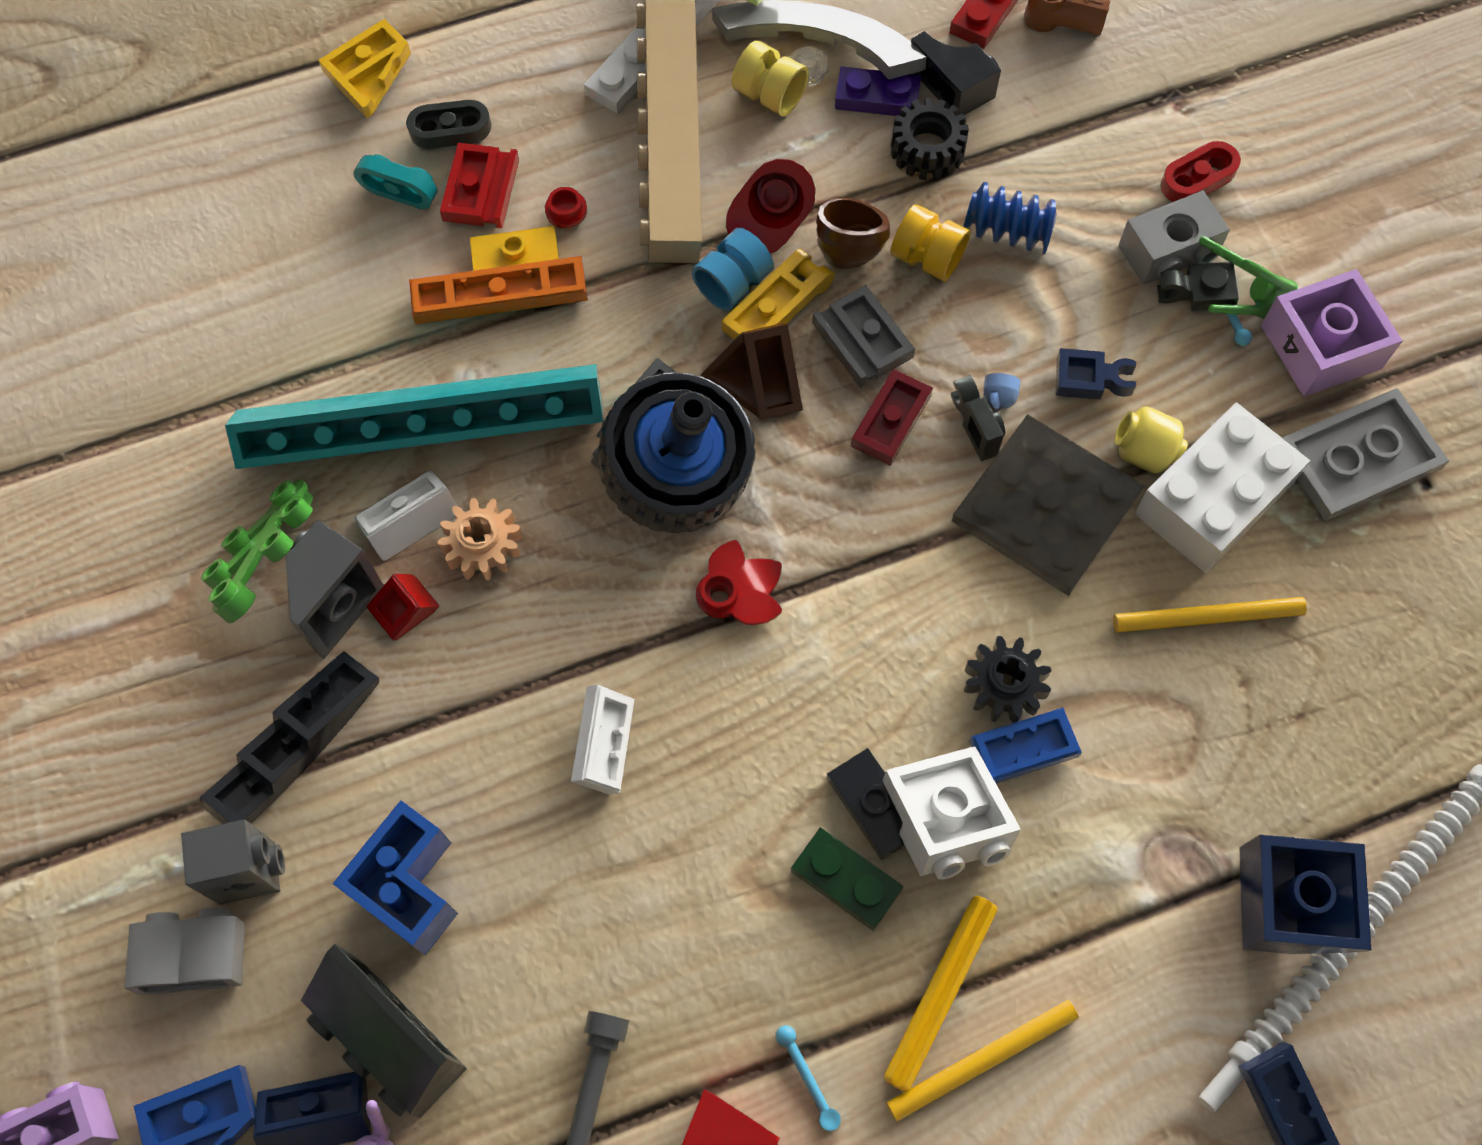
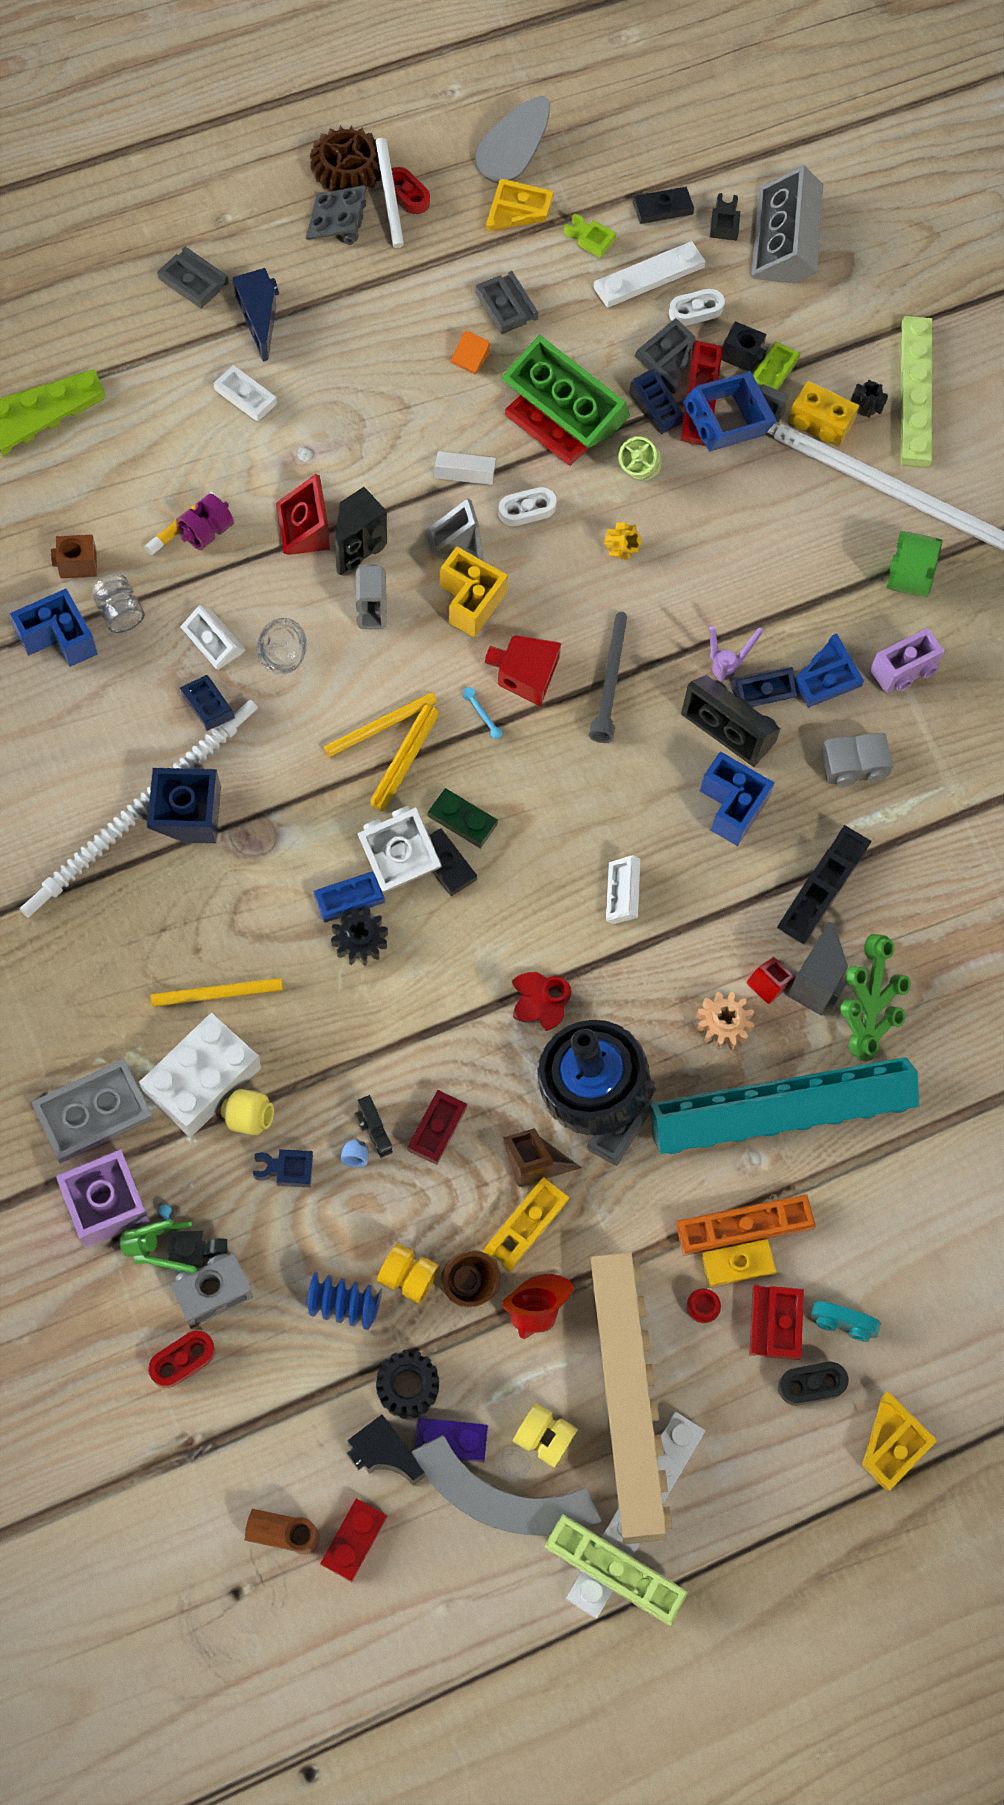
camera: 170 degrees right, 0 degrees up
dark grey brick [181,819,285,905] -> none
white slope [353,470,457,561] -> none
dark azure wheel [692,228,774,311] -> none
dark grey plate [812,285,915,388] -> none
clear smoke plate [951,414,1145,596] -> none

